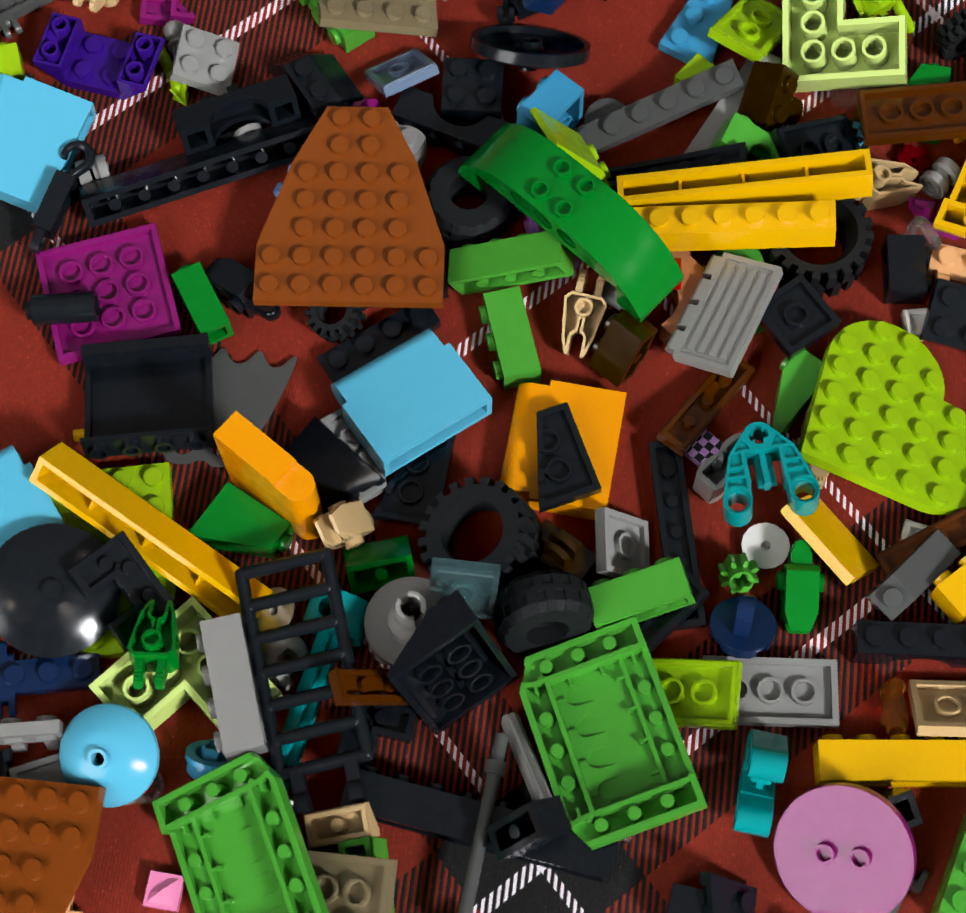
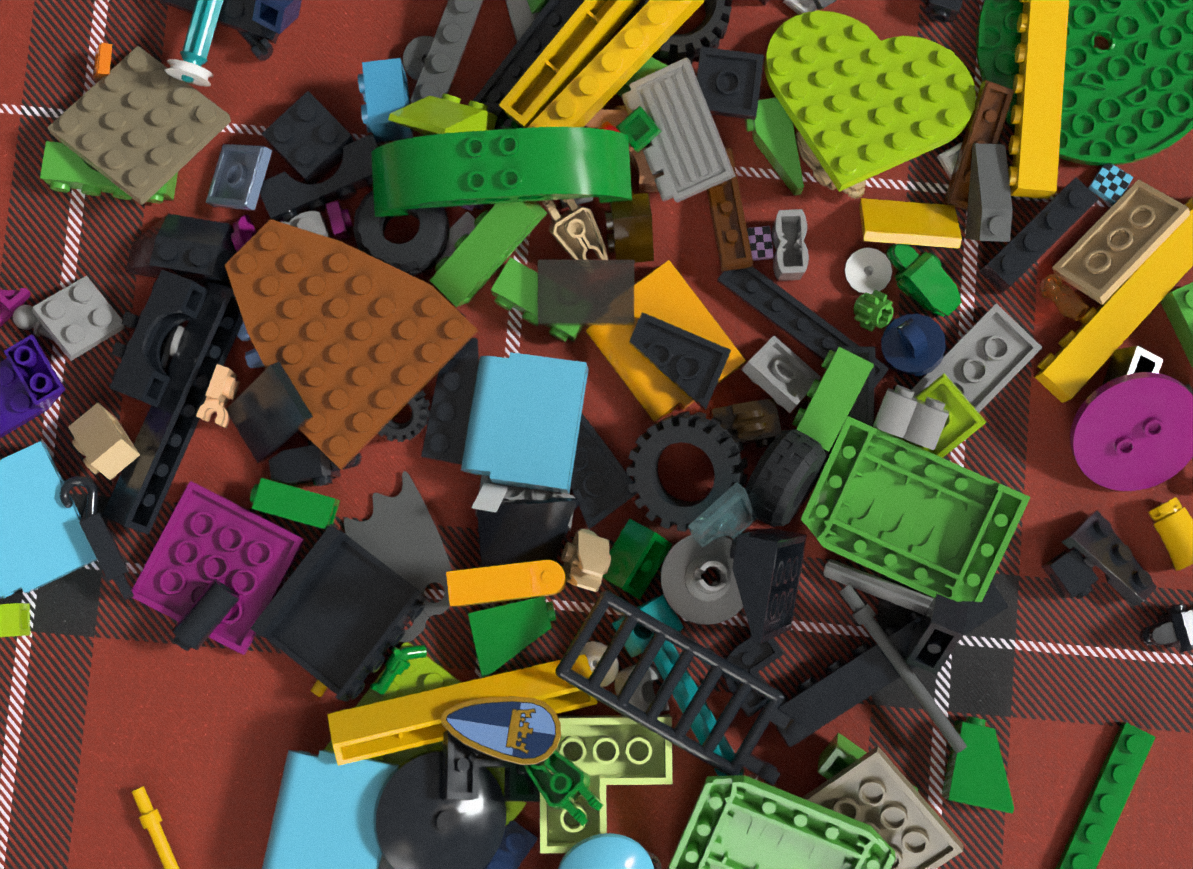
camera: 50 degrees left, 15 degrees up
light grey wheel [74,153,111,186] -> none
lime piece [158,46,189,106] -> none
dark azure piece [185,739,230,780] -> none
light grey brick [196,612,268,761] -> none
tan slope [303,802,380,849] -> none
reddish brown tile [328,668,410,706] -> none
black dish [470,24,591,71] -> none
teal connector [723,422,820,527] -> none
teal connector [733,729,789,838] -> none
none -> tan brick [68,403,140,480]
none -> light nougat plate [196,364,239,428]
none -> black tile [226,362,313,463]
none -> magenta plate [326,201,353,241]
none -> green piece [370,645,427,695]
none -> shield [441,696,561,765]
none -> white sticker [472,483,508,512]
none -> clear smoke tile [538,260,634,325]
none -> green tile [616,106,662,152]
none -> light grey brick [873,385,949,450]

